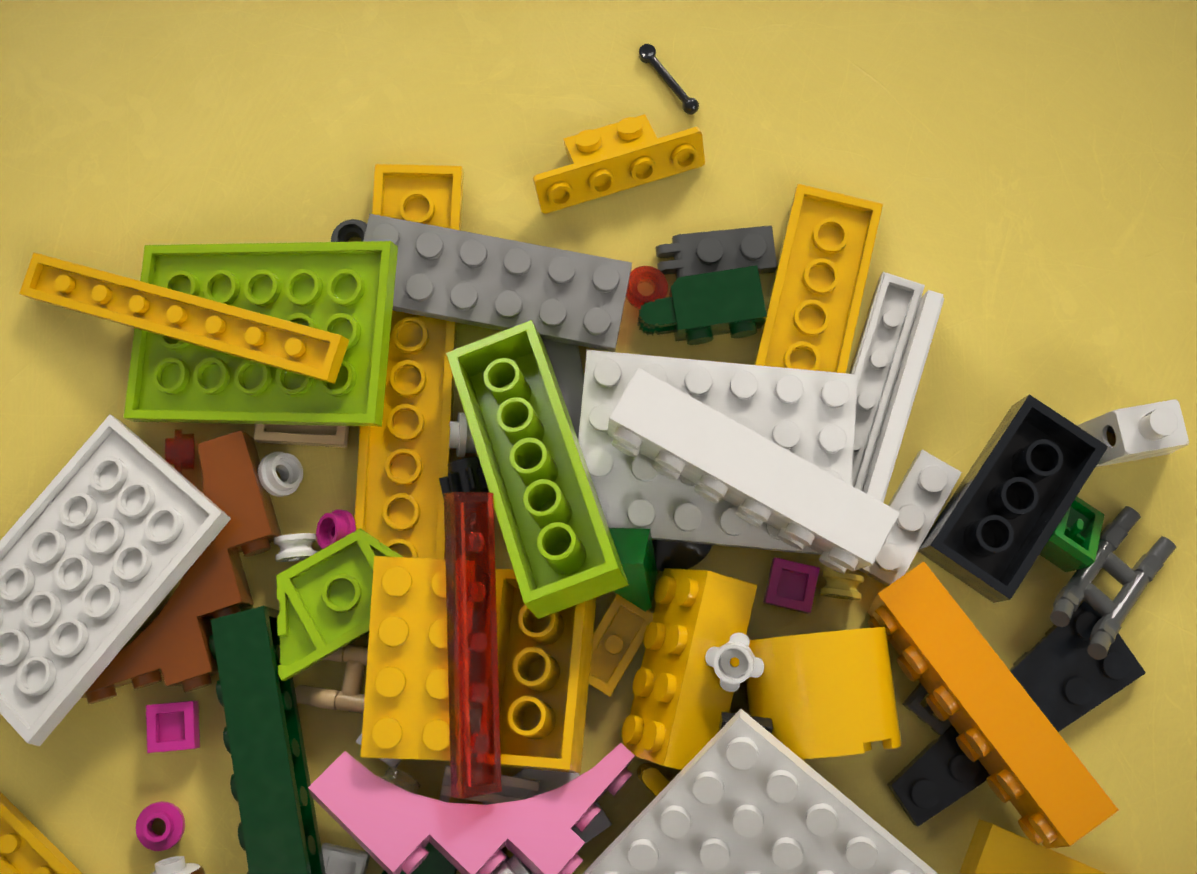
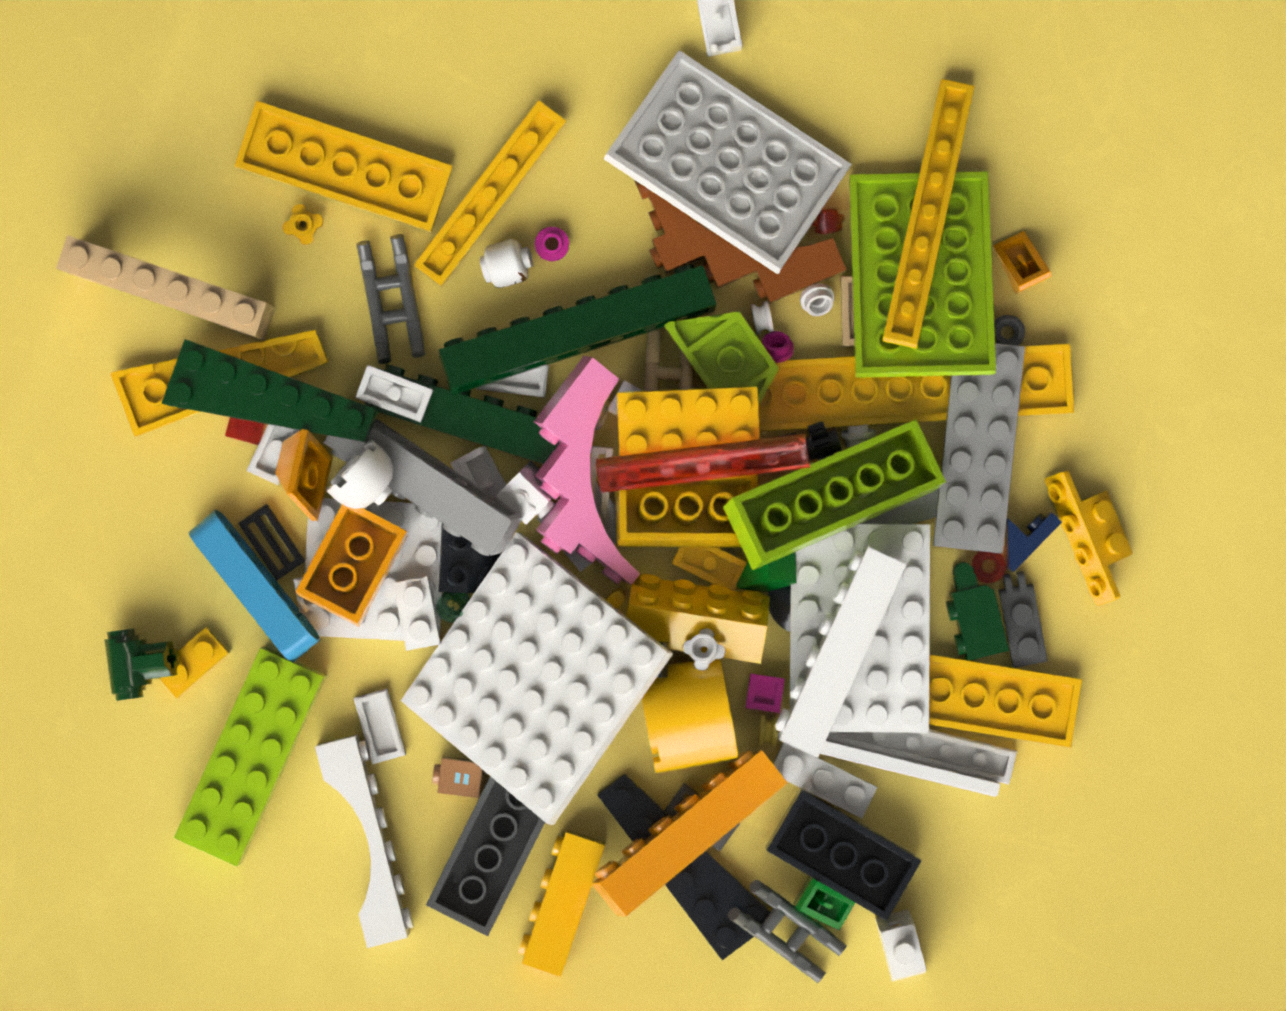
camera: 85 degrees right, 10 degrees up
dark pink plate [146,701,200,753] -> none
black hinge [639,44,699,115] -> none
none -> light orange slope [993,231,1052,294]
none -> dark blue slope [1005,512,1062,572]

